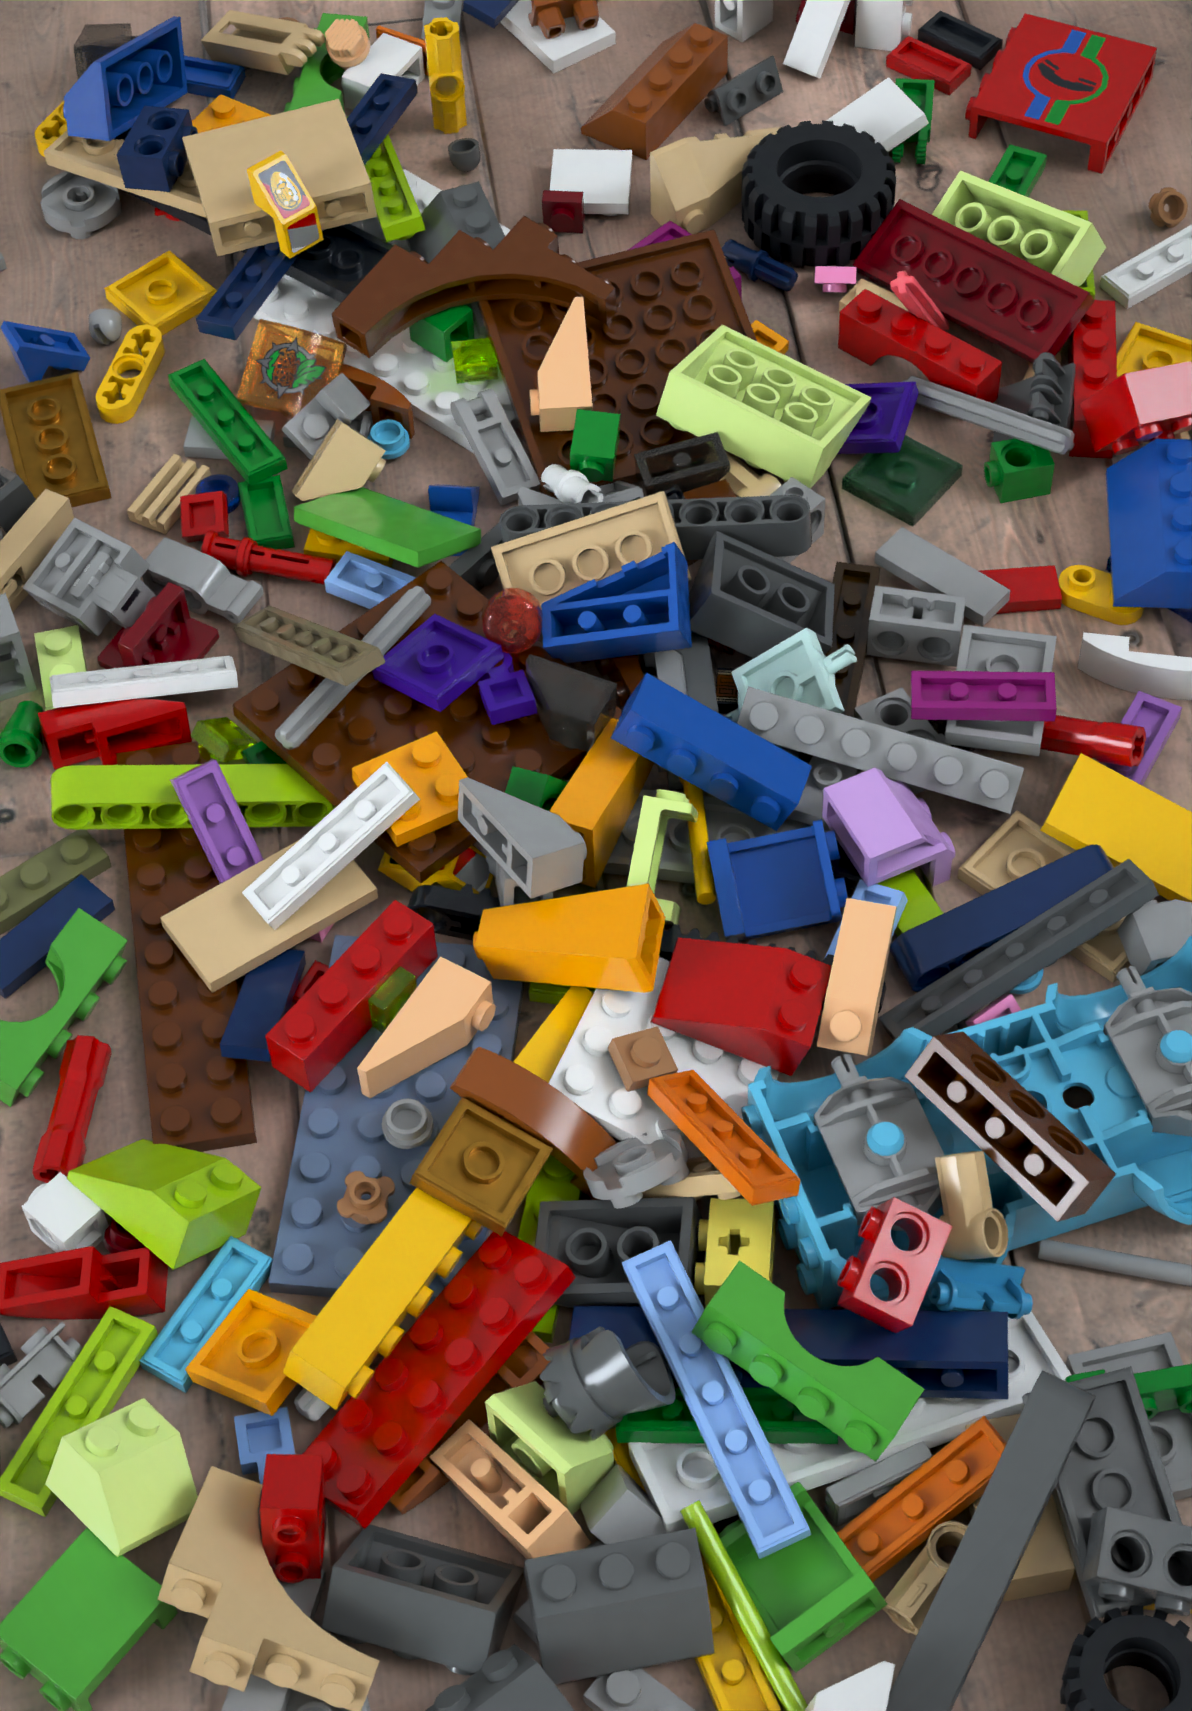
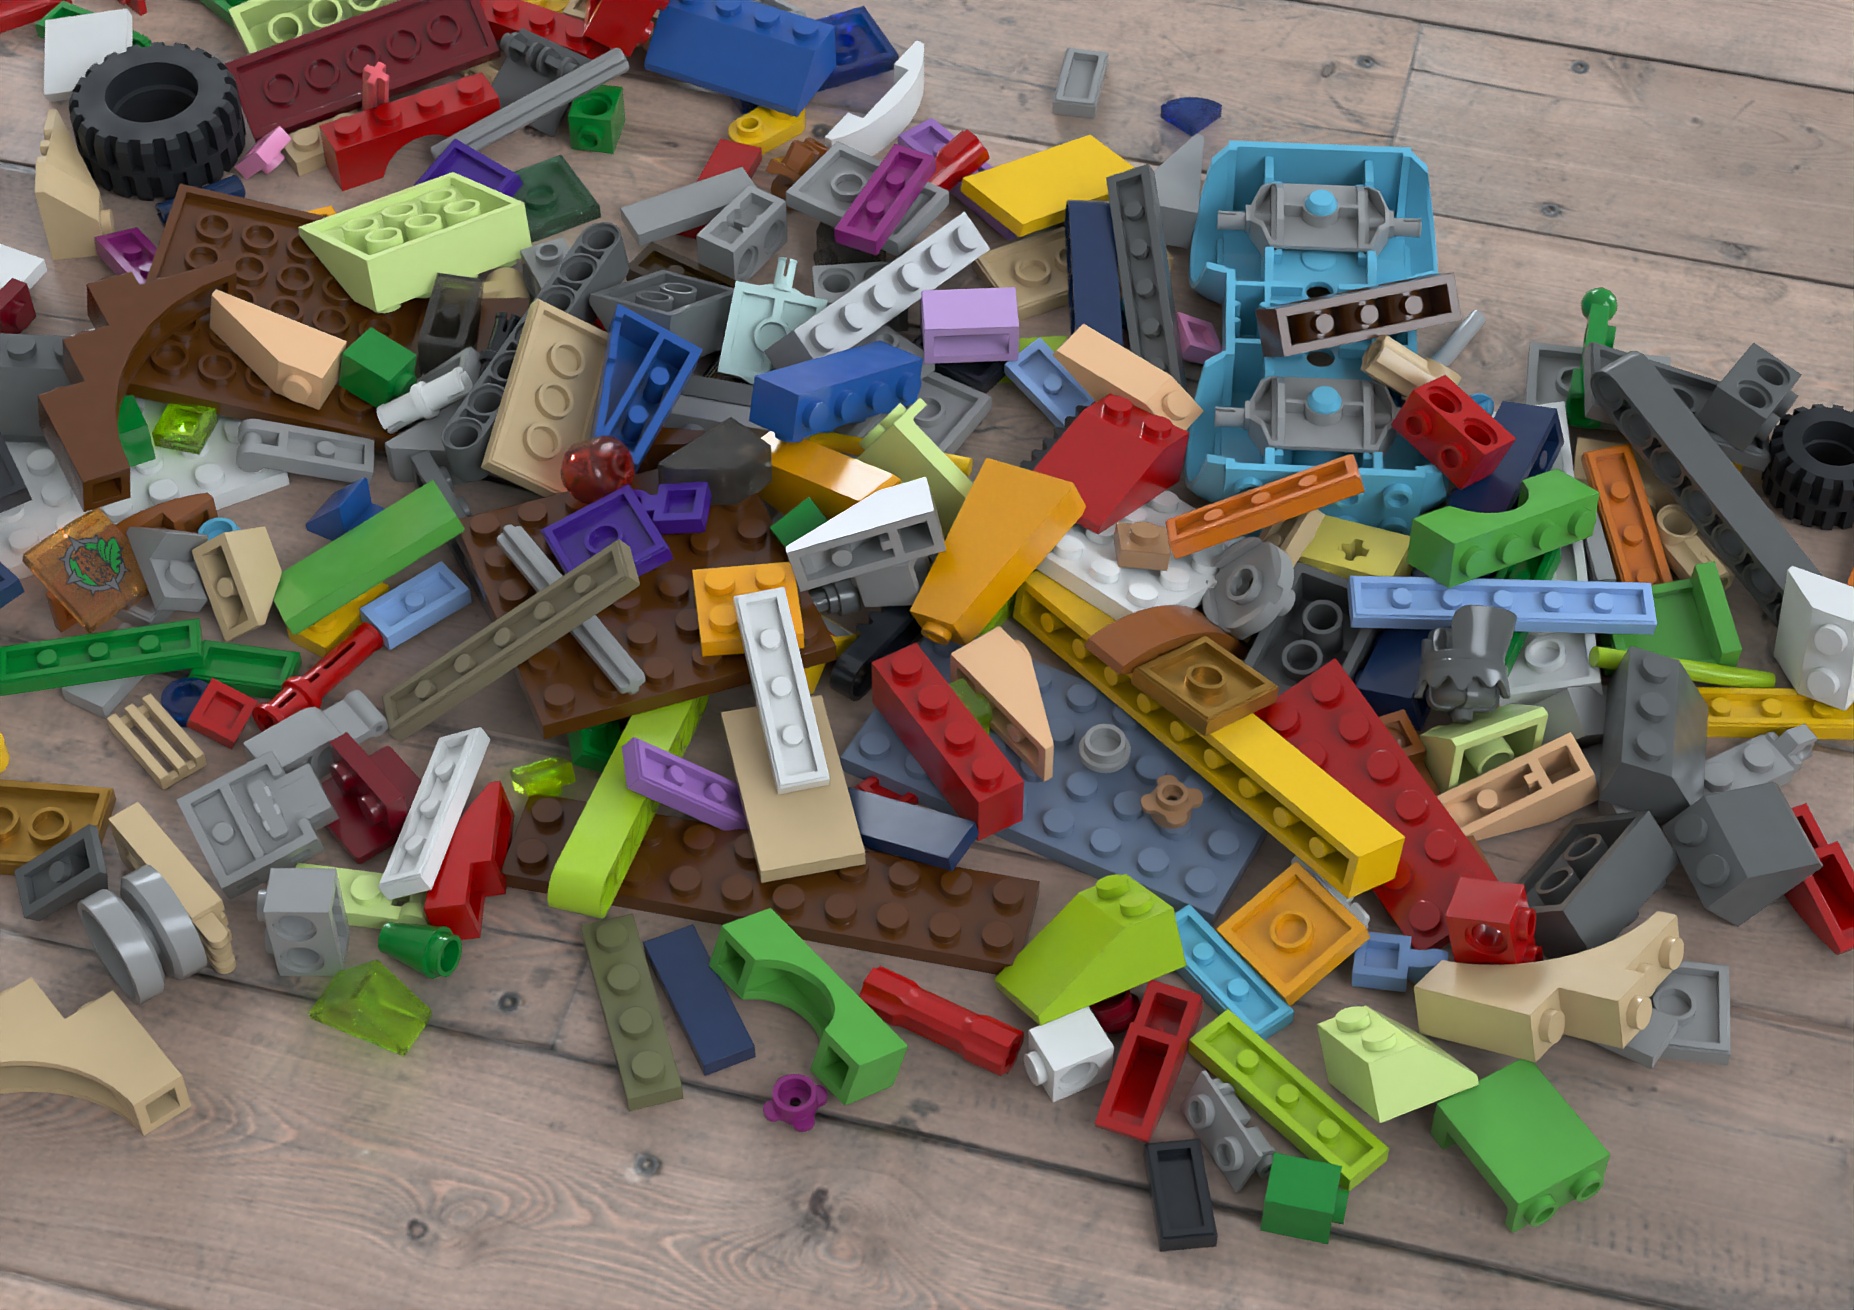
camera: 70 degrees left, 5 degrees down
blue panel [707,819,848,942] -> none
none -> dark orange hips [765,137,830,210]

